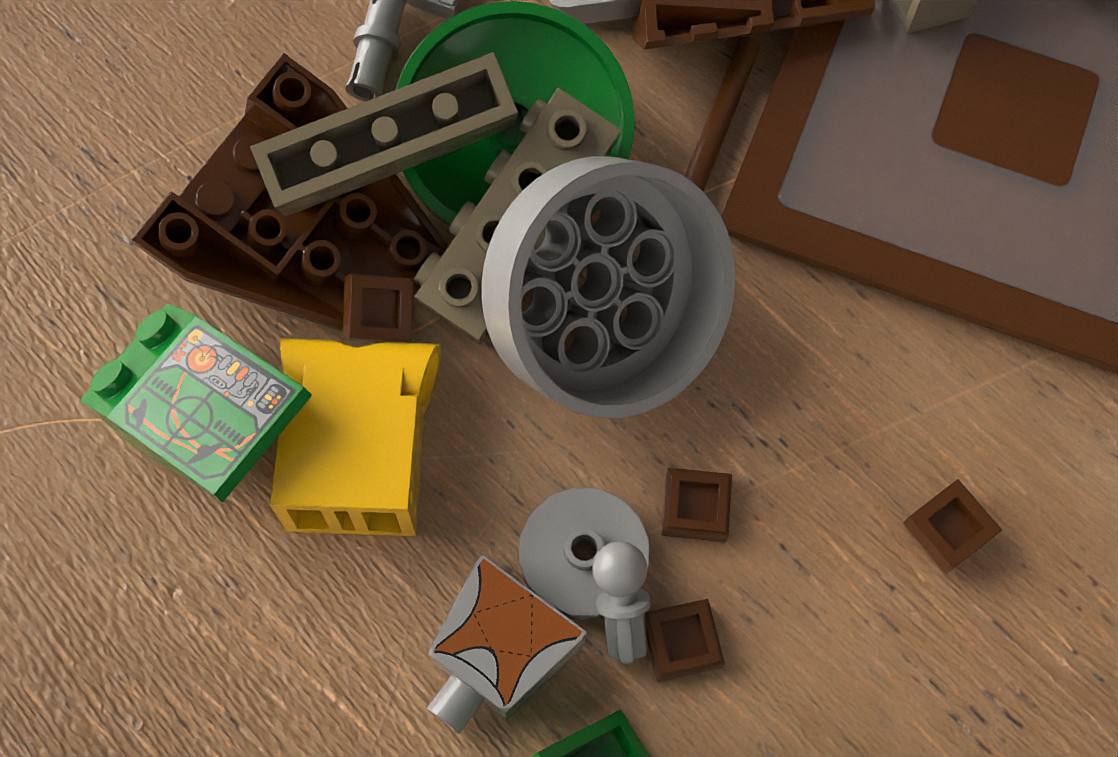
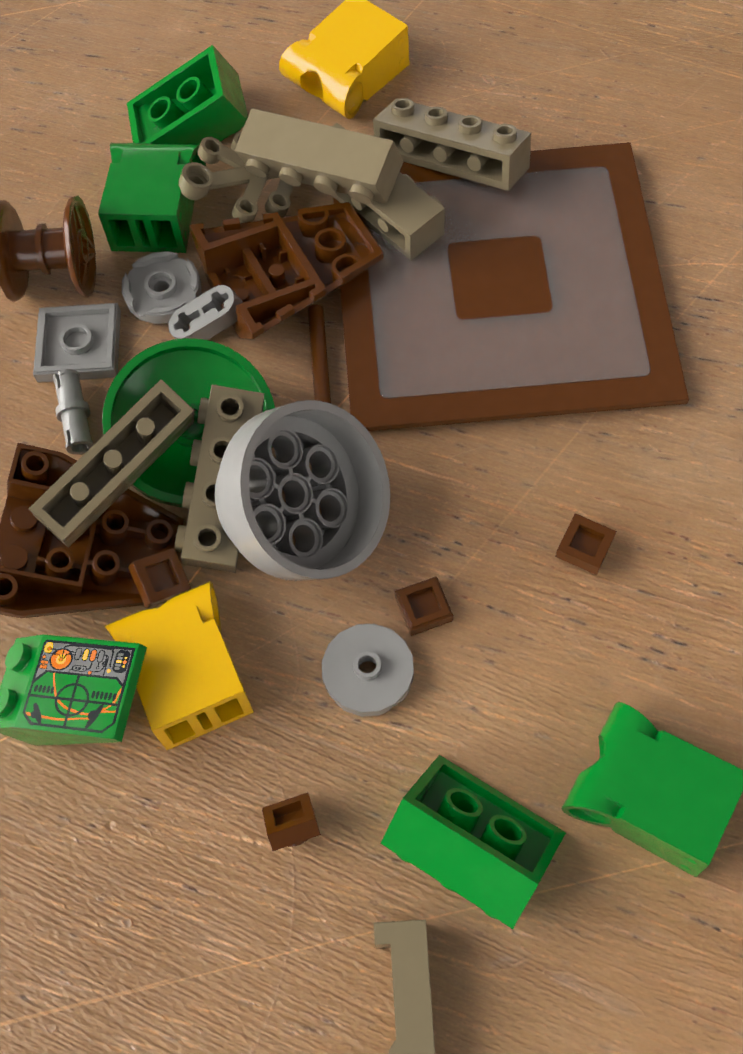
camera: 20 degrees left, 5 degrees down
torso [426,555,587,734] -> none
light grey axle [592,541,651,664] -> none
reddish brown tile [645,599,725,682] -> none
none -> reddish brown plate [262,792,321,851]

